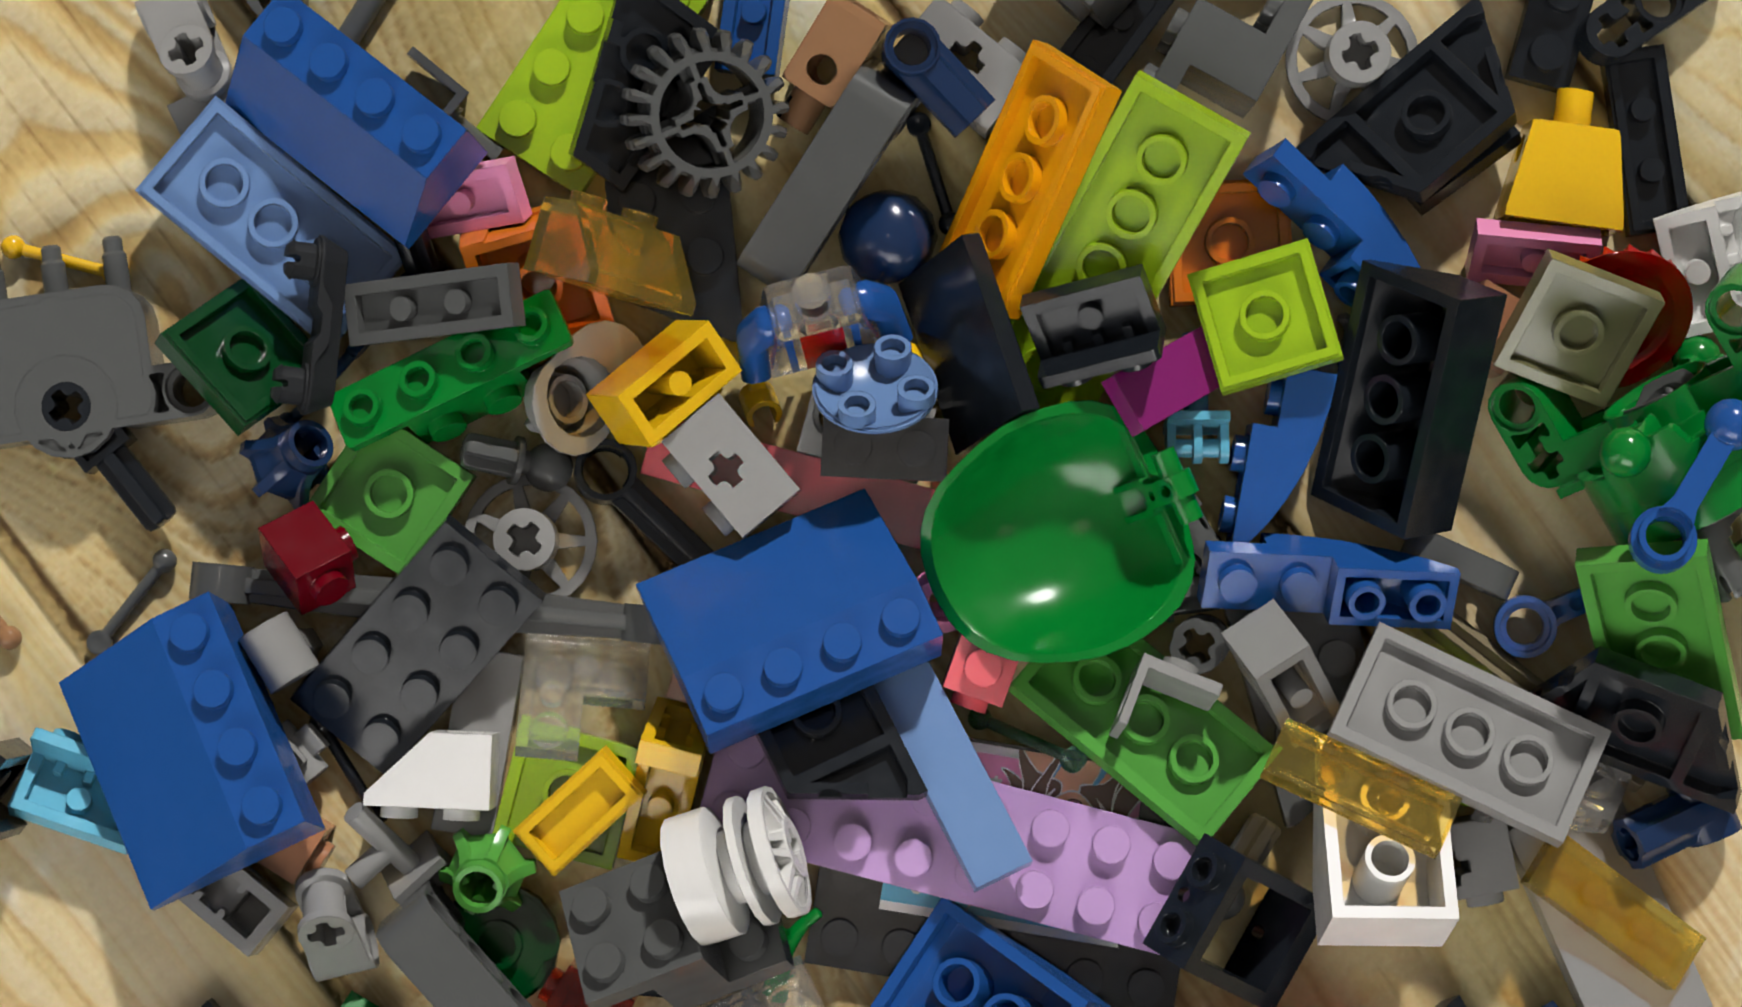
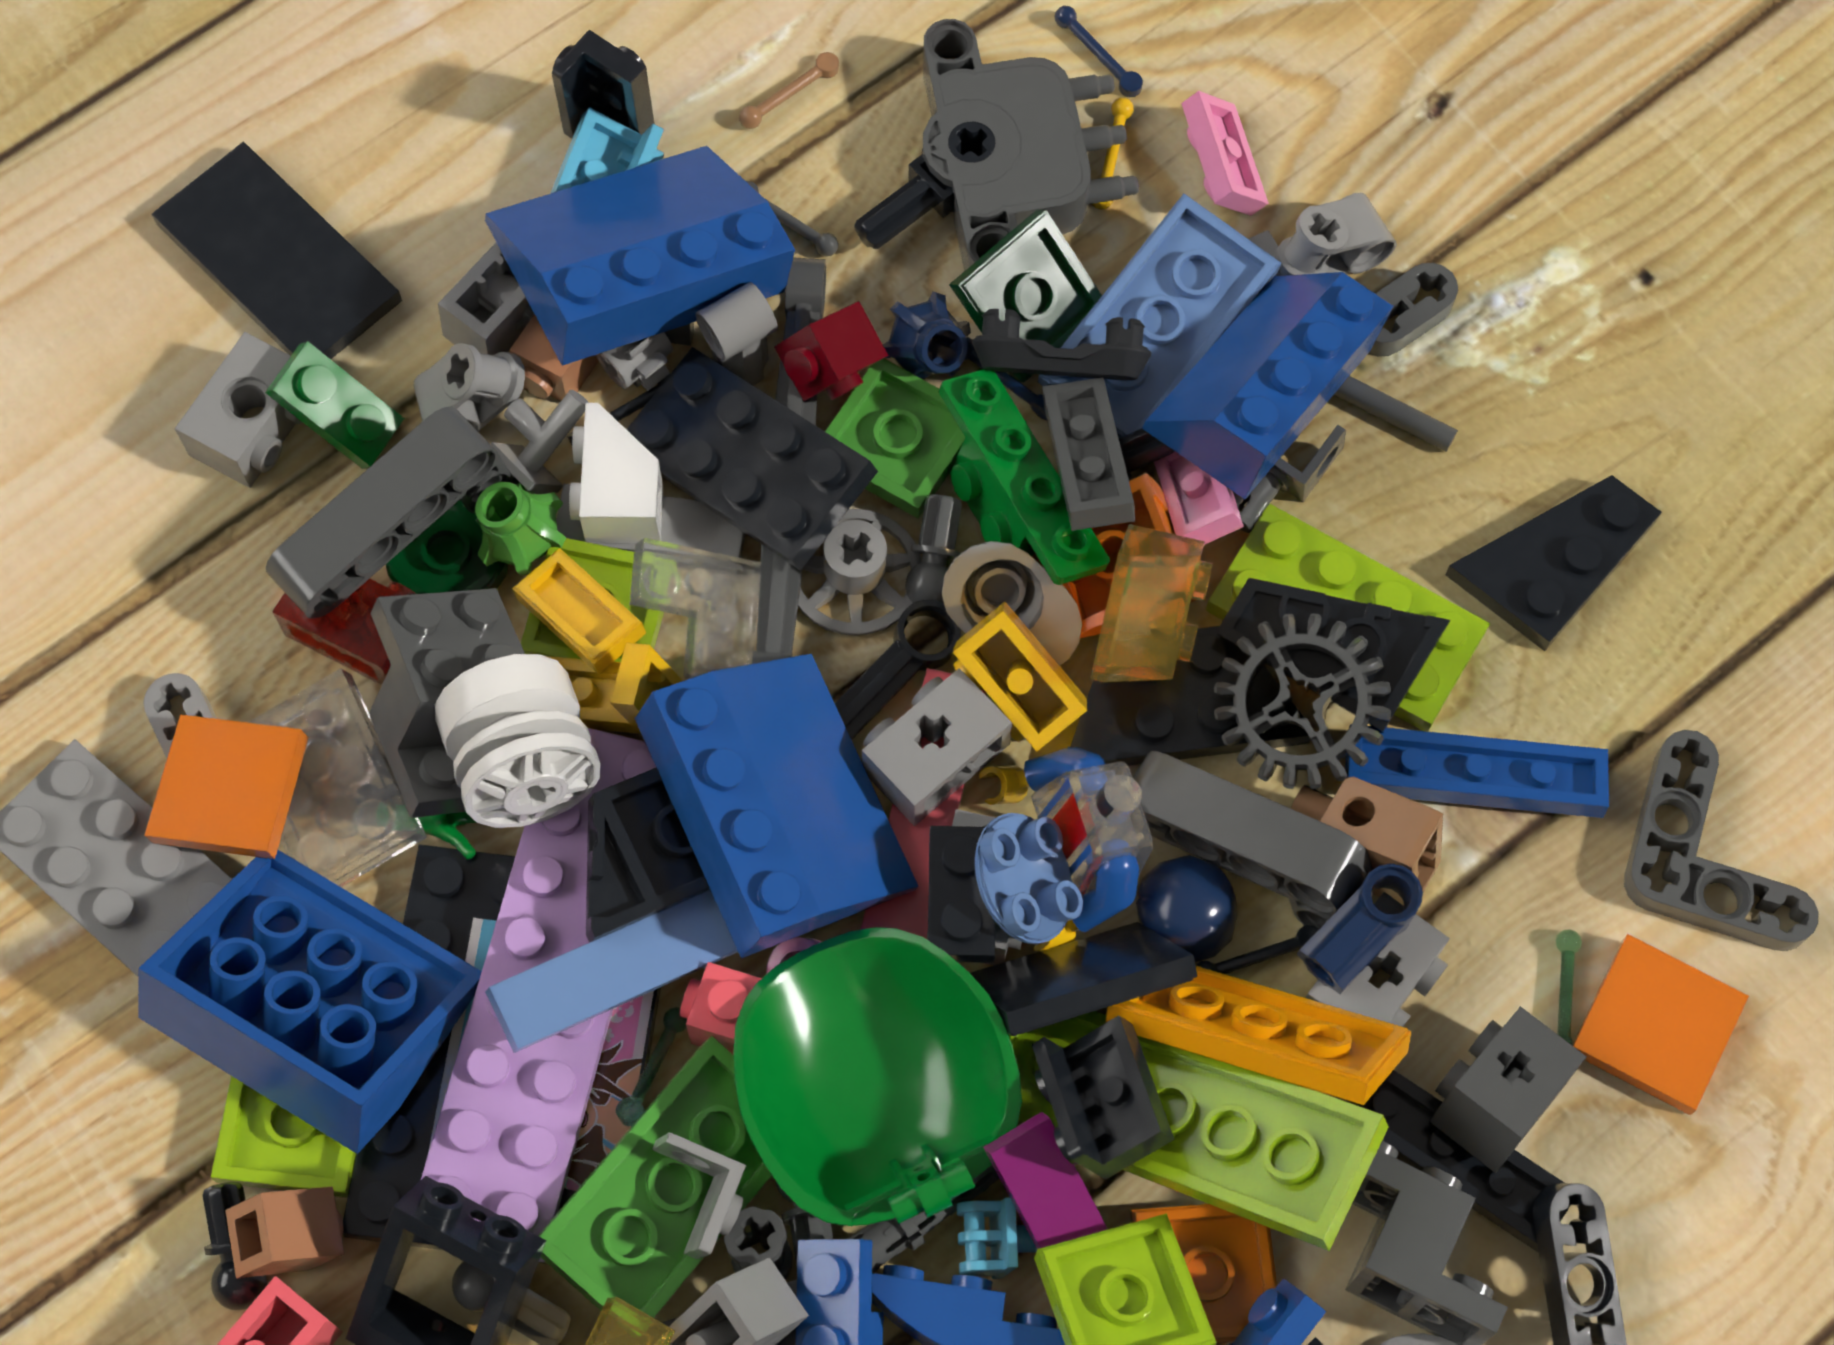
camera: 85 degrees right, 20 degrees down
none -> bright pink plate [1181,91,1269,216]

